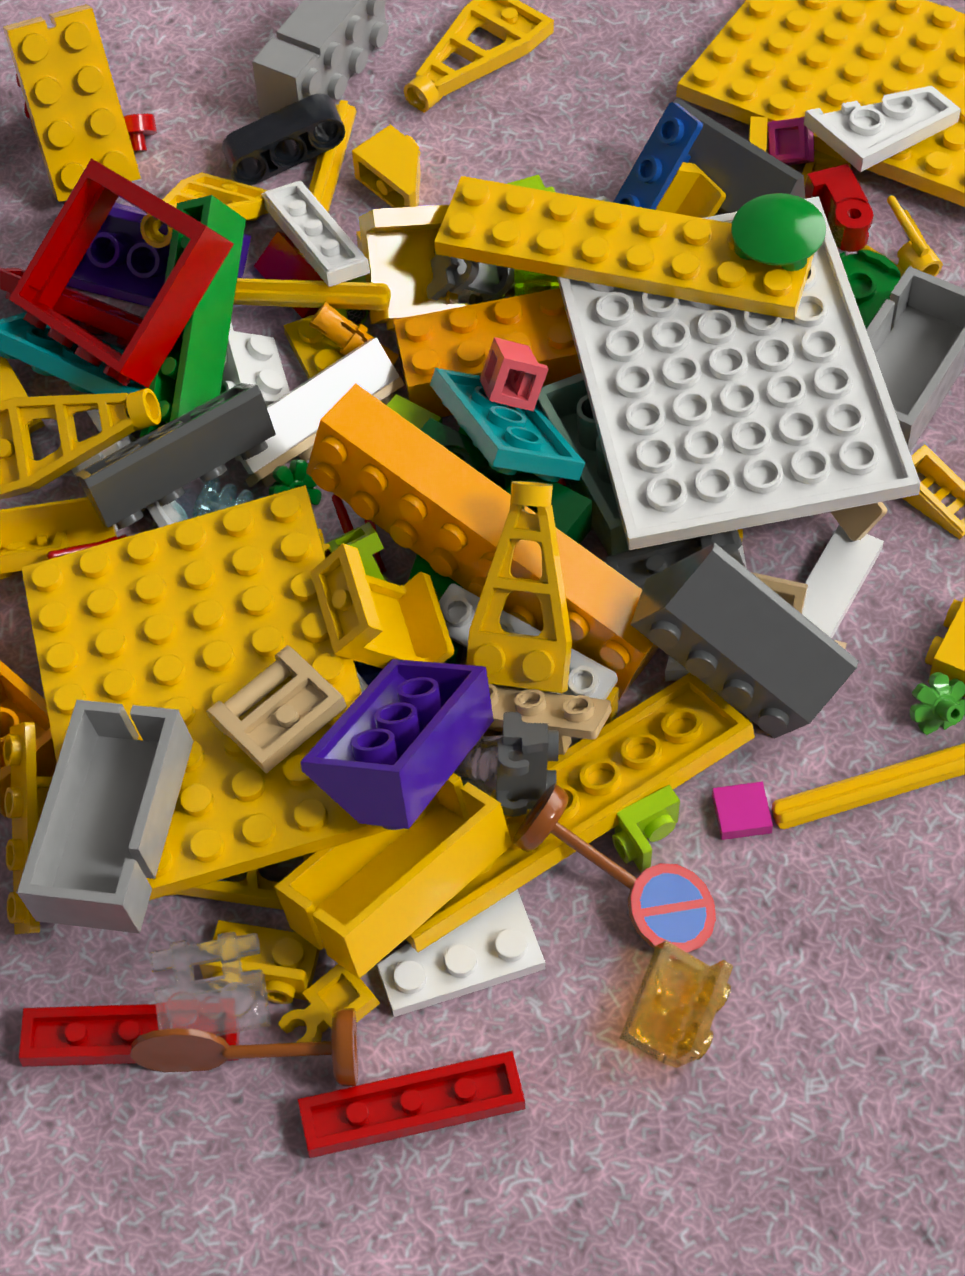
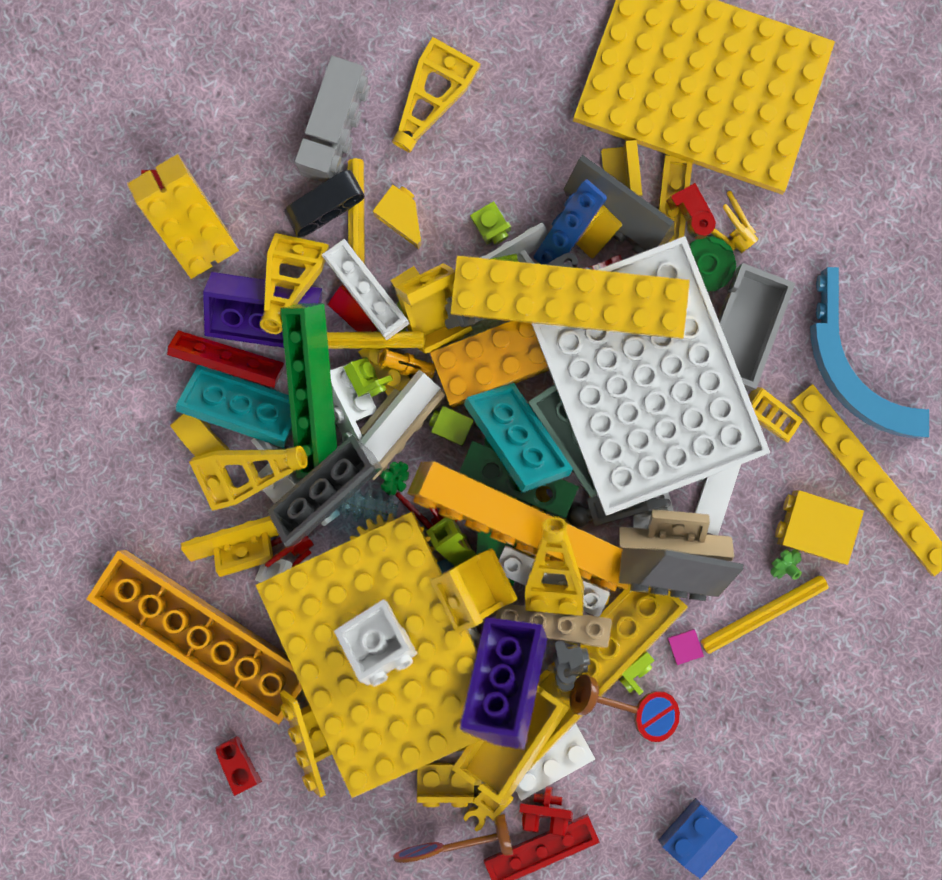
camera: 15 degrees left, 30 degrees up
red window [9,158,234,388] -> none
light grey piece [17,700,193,934] -> none
red plate [19,1002,241,1067] -> none
red tile [123,114,157,153] -> none
clear plate [149,931,271,1036] -> none
tan plate [206,645,347,774] -> none
coral brick [479,337,548,411] -> none
clear yellow bracket [620,940,733,1068] -> none
green dish [731,193,826,271] -> none
dark pink tile [768,117,814,165] -> none
white wing [804,86,961,172] -> none
none -> white plate [334,600,417,686]
none -> lime bracket [343,357,393,397]
none -> red hips [519,787,573,837]
none -> blue slope [658,798,738,879]

